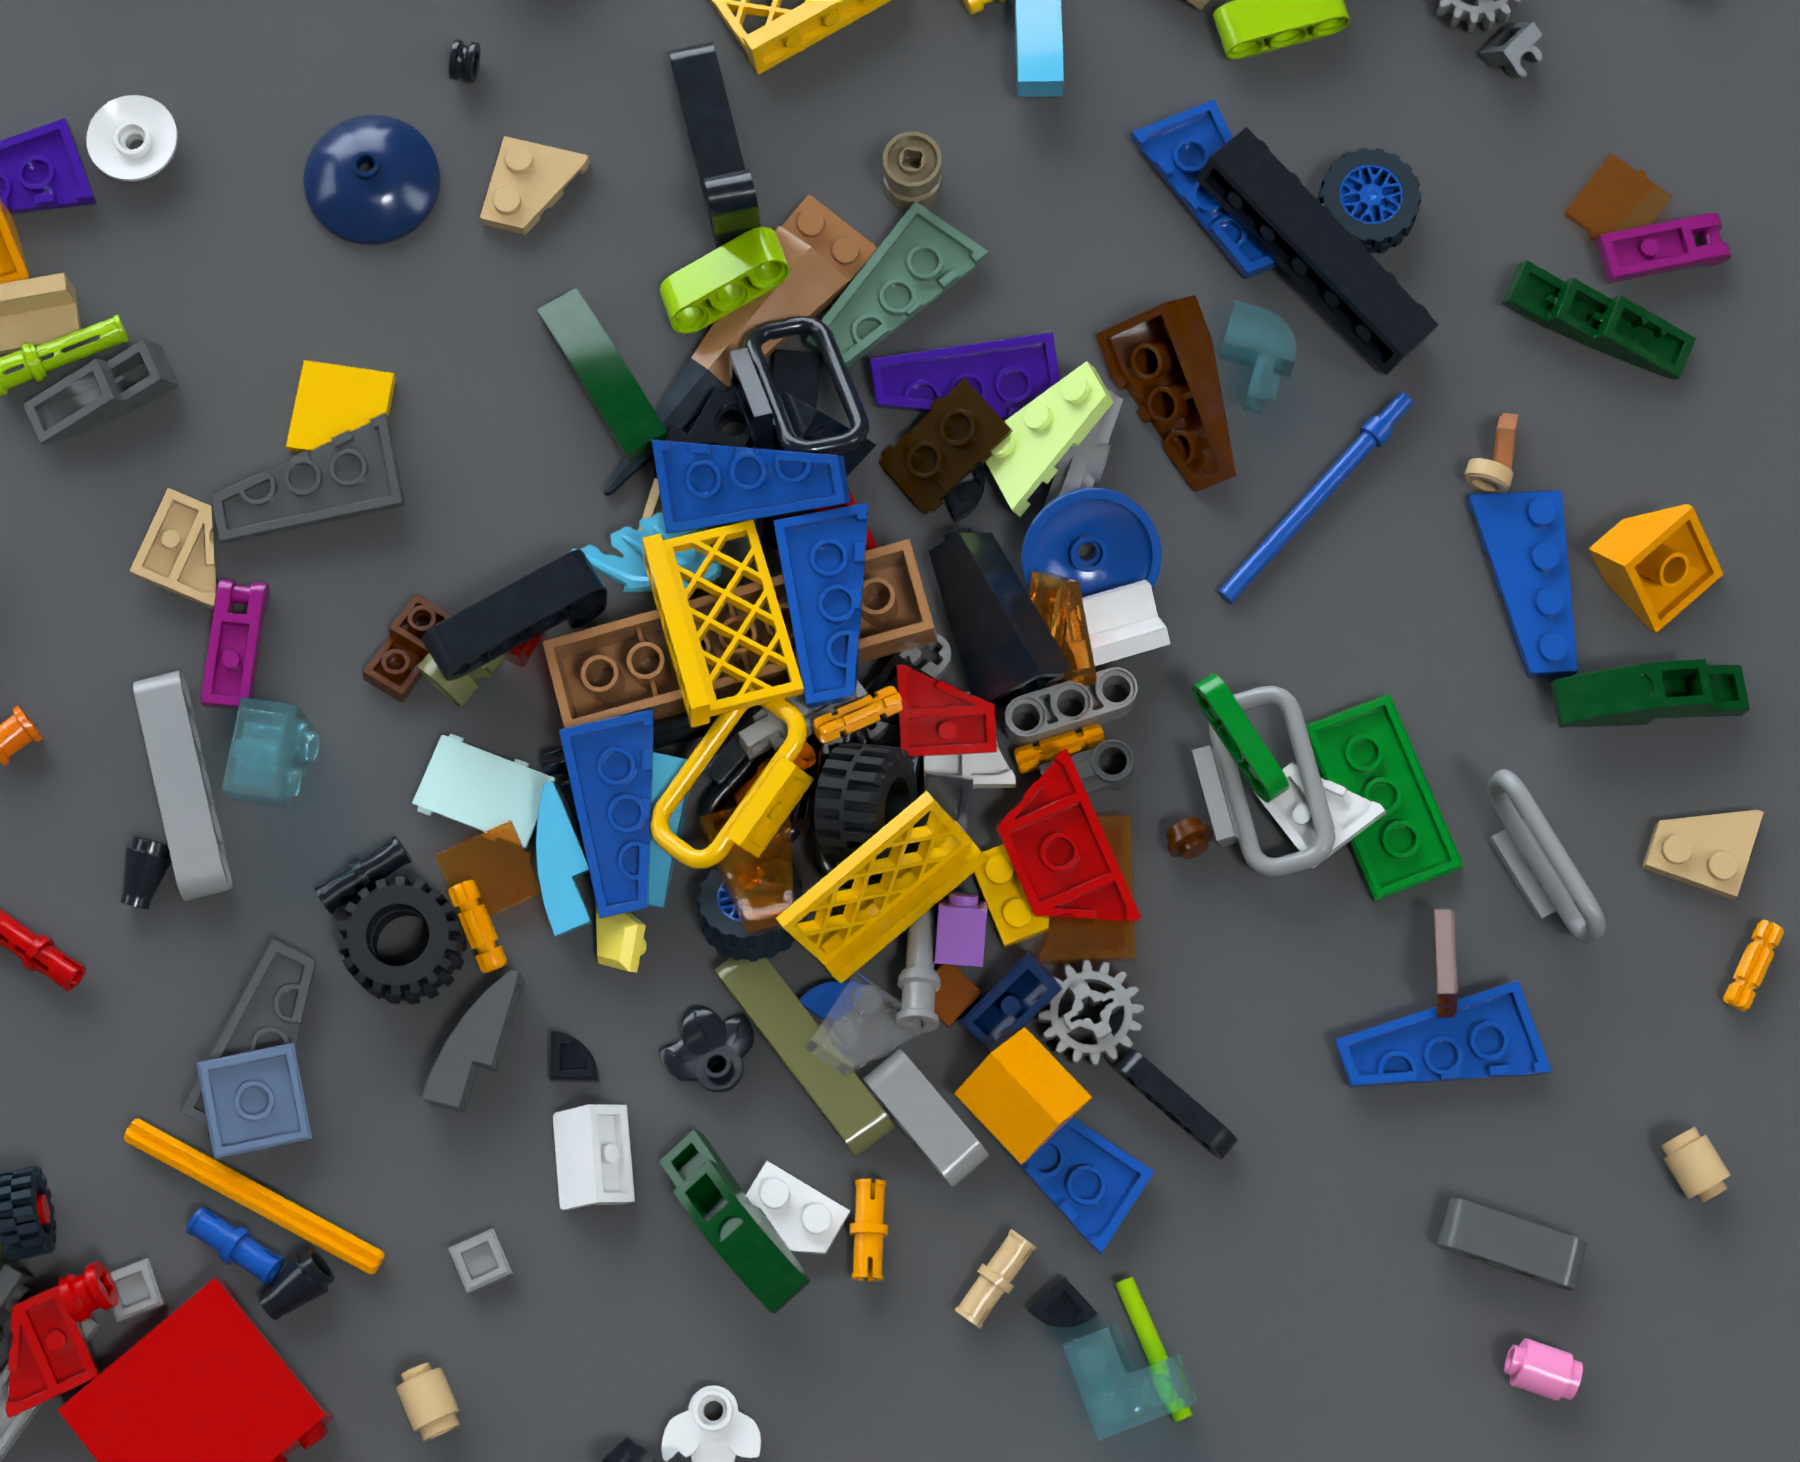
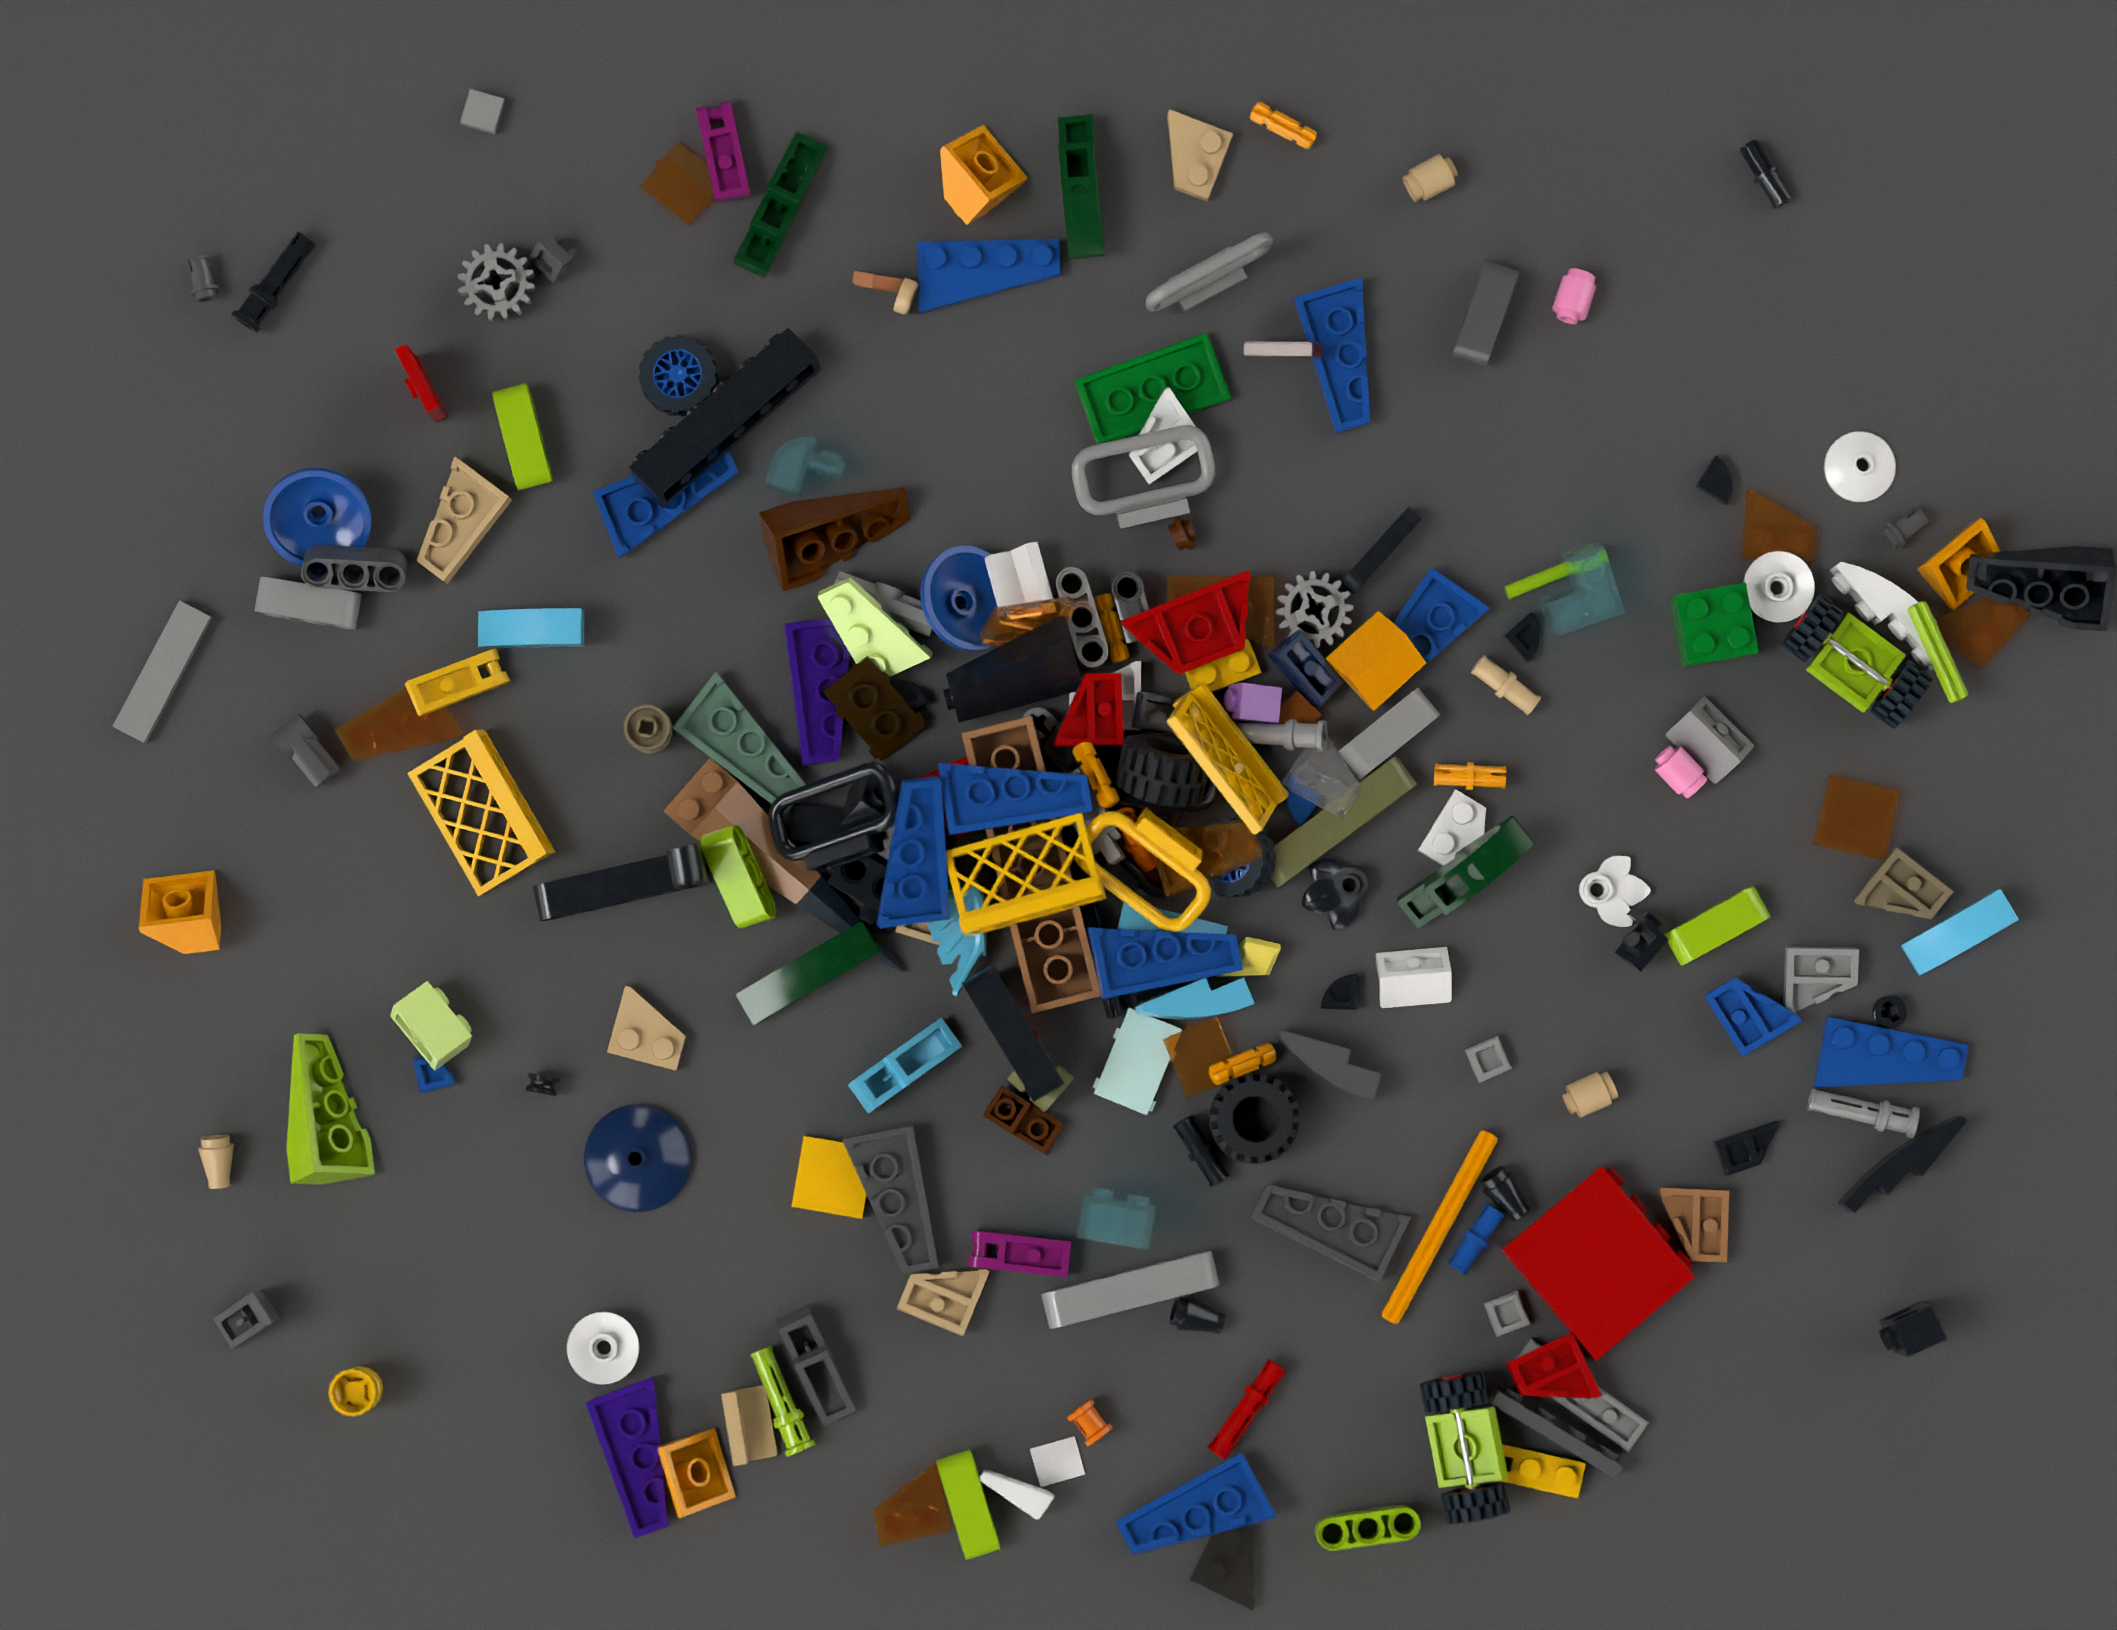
camera: 95 degrees left, 10 degrees up
red wheel [58,1261,119,1323] -> none
sand blue tile [196,1043,313,1160] -> none
green beam [1191,673,1289,803] -> none
blue bar [1218,392,1413,604] -> none
none -> medium azure slope [848,1018,962,1114]

